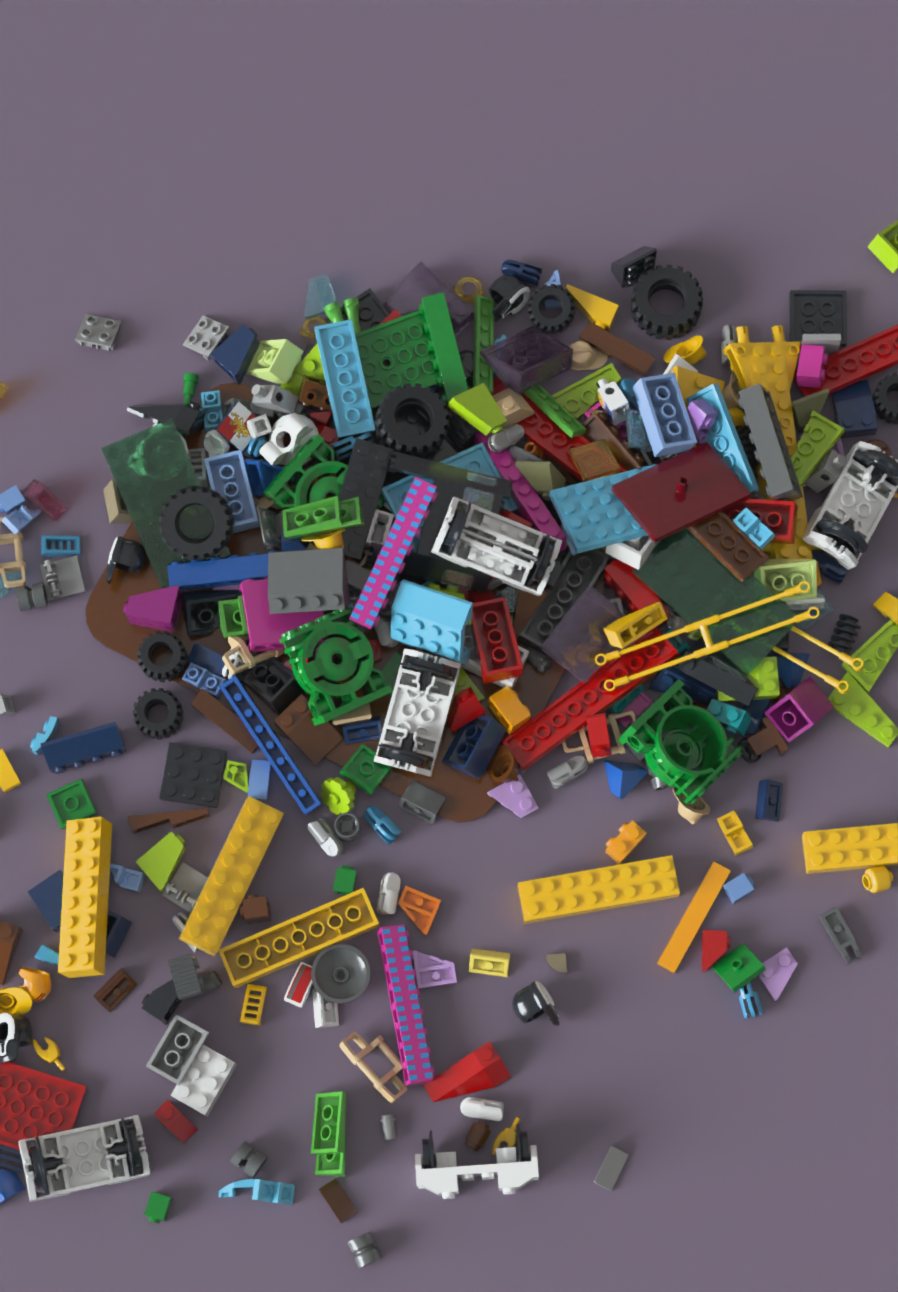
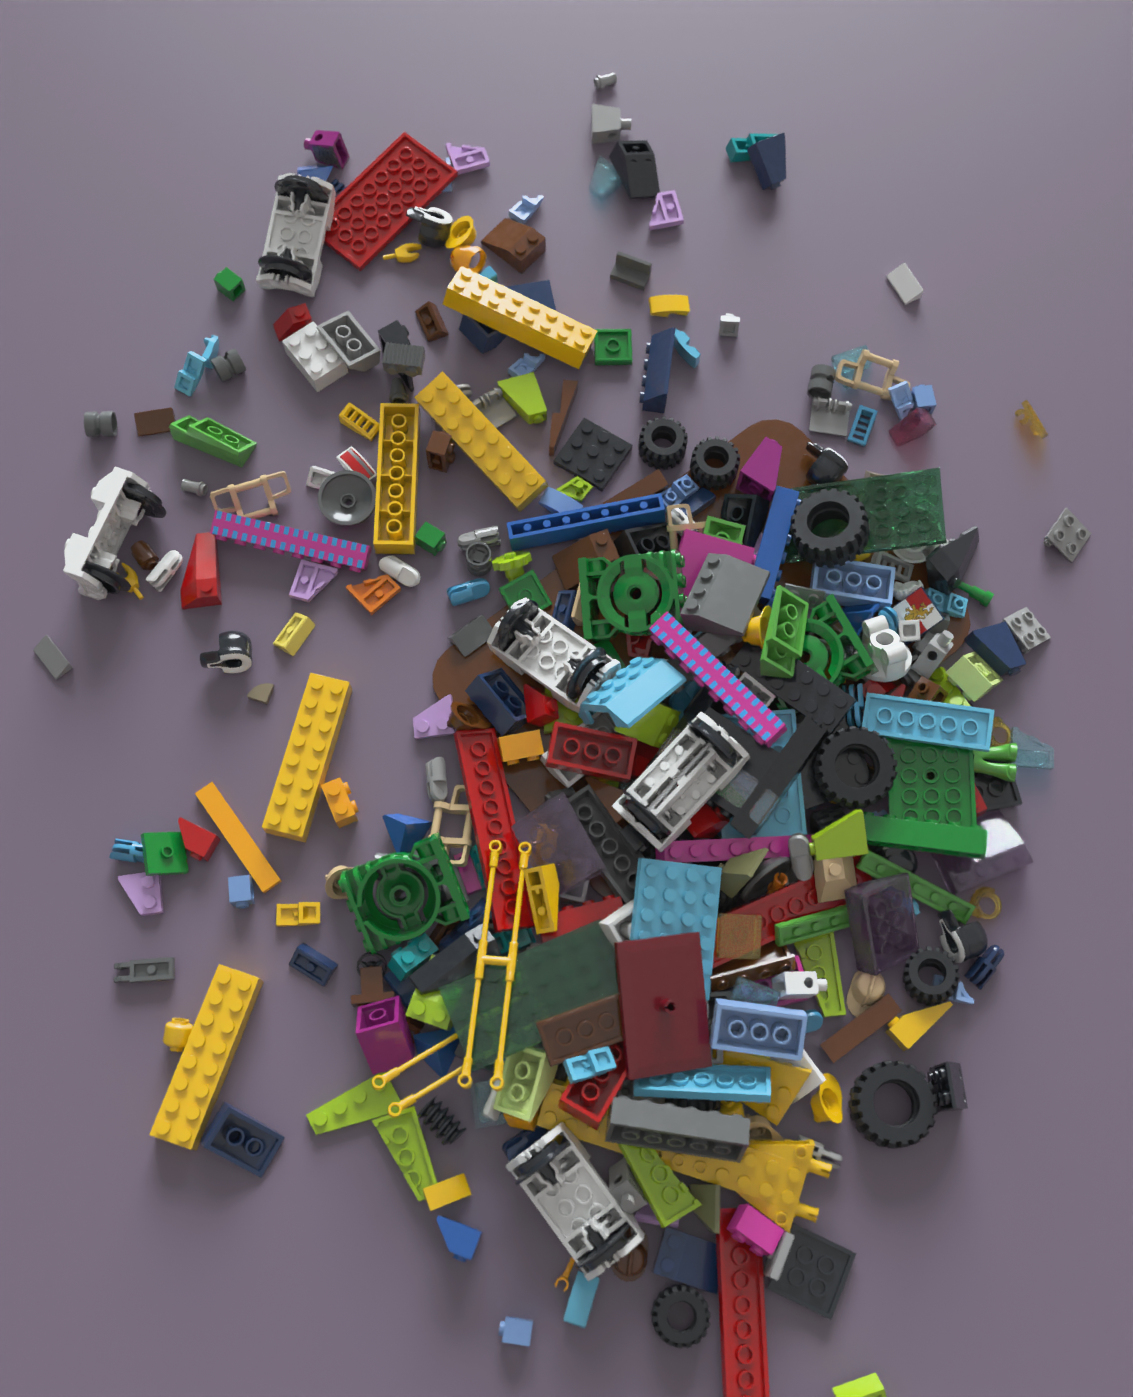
camera: 105 degrees right, 5 degrees down
red slope [586,713,612,758] -> none
medium lavender slope [687,399,718,445] -> none

